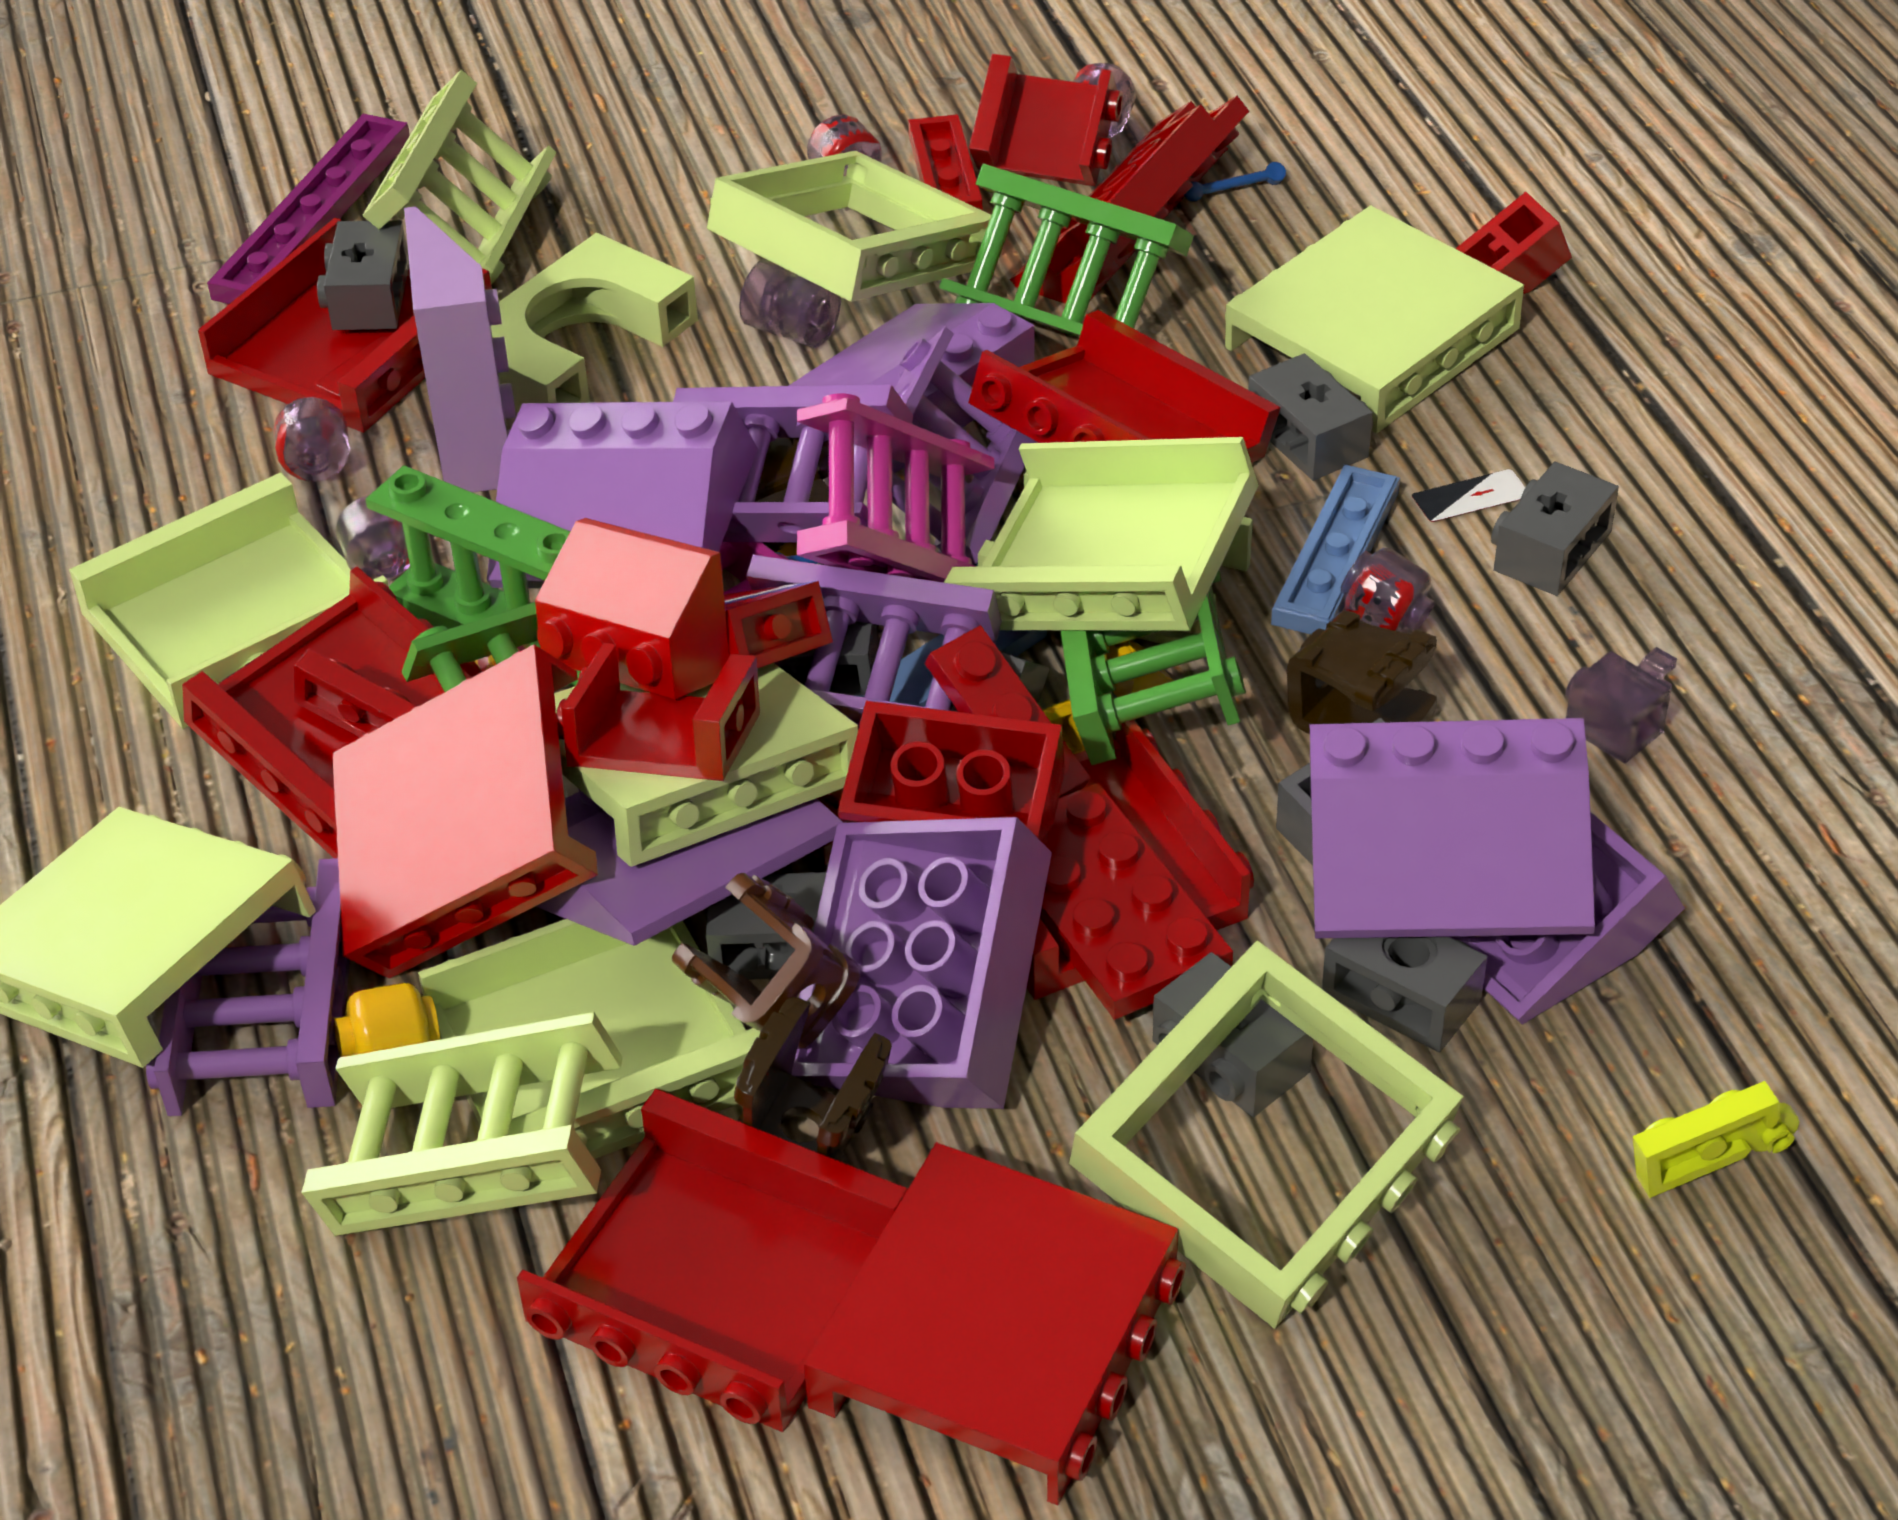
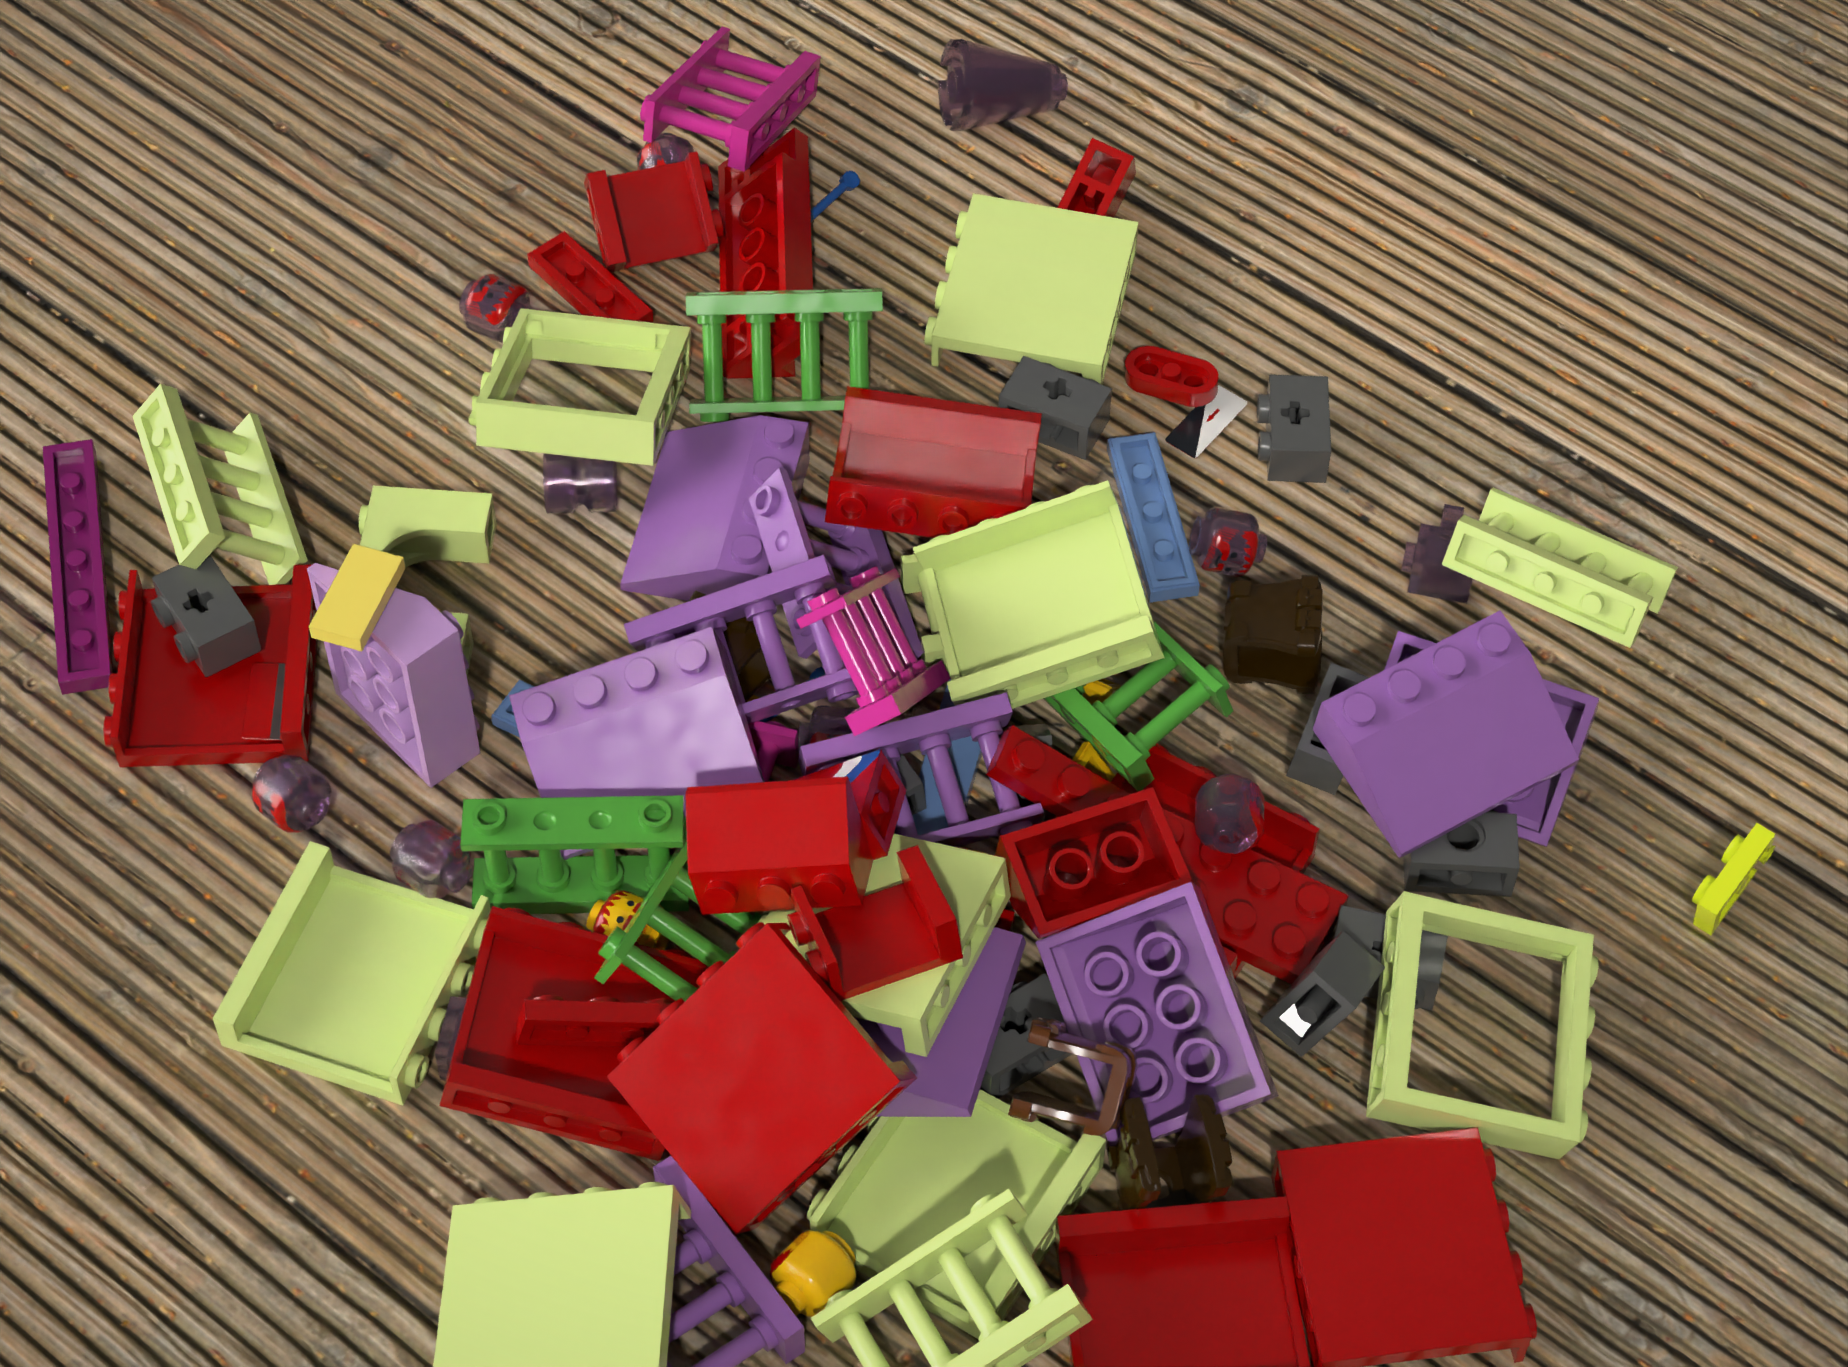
camera: 35 degrees left, 10 degrees up
none -> light yellow tile [309,544,406,652]
none -> dark pink fence [640,26,821,172]
none -> cone [938,39,1068,131]
none -> red plate [1125,346,1219,407]
none -> head [1195,774,1265,854]
none -> dark grey slope [1260,931,1385,1057]
none -> yellowish green fence [1442,487,1678,648]

